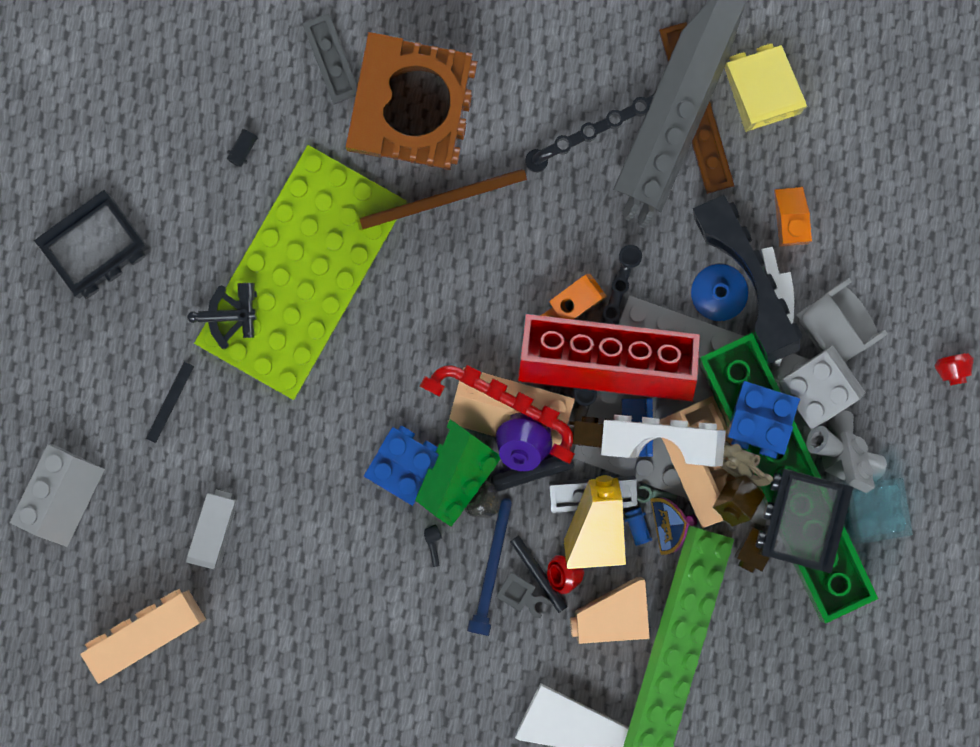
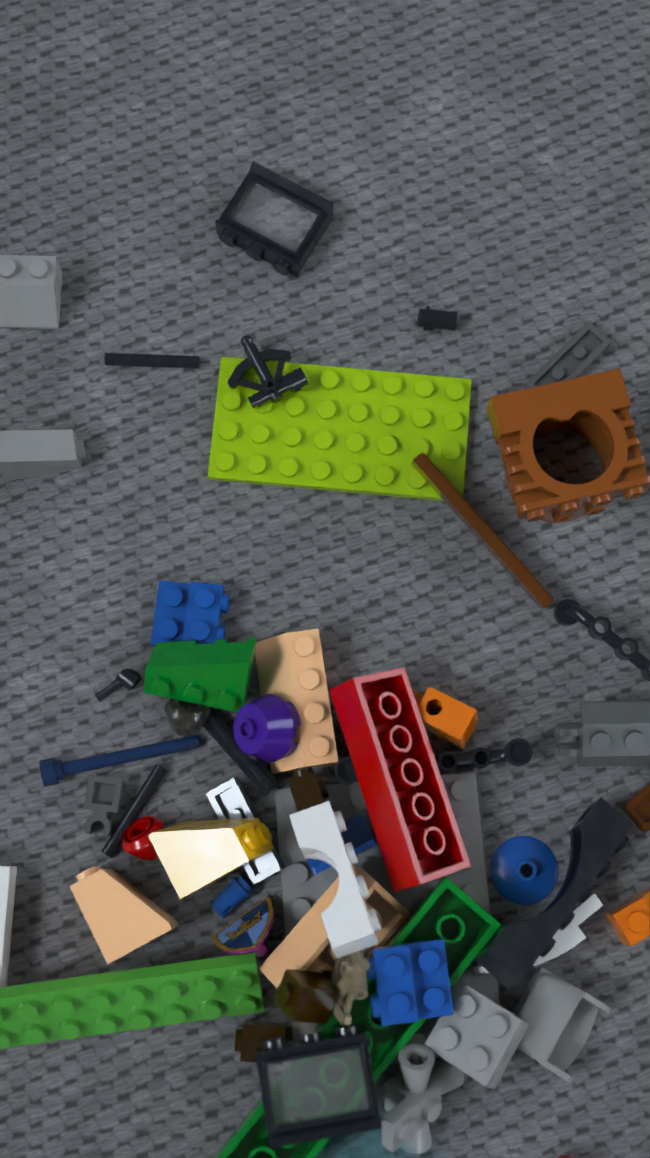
camera: 60 degrees right, 10 degrees down
red bar [419,365,575,464] -> none
sand green hand [637,483,677,503] -> none

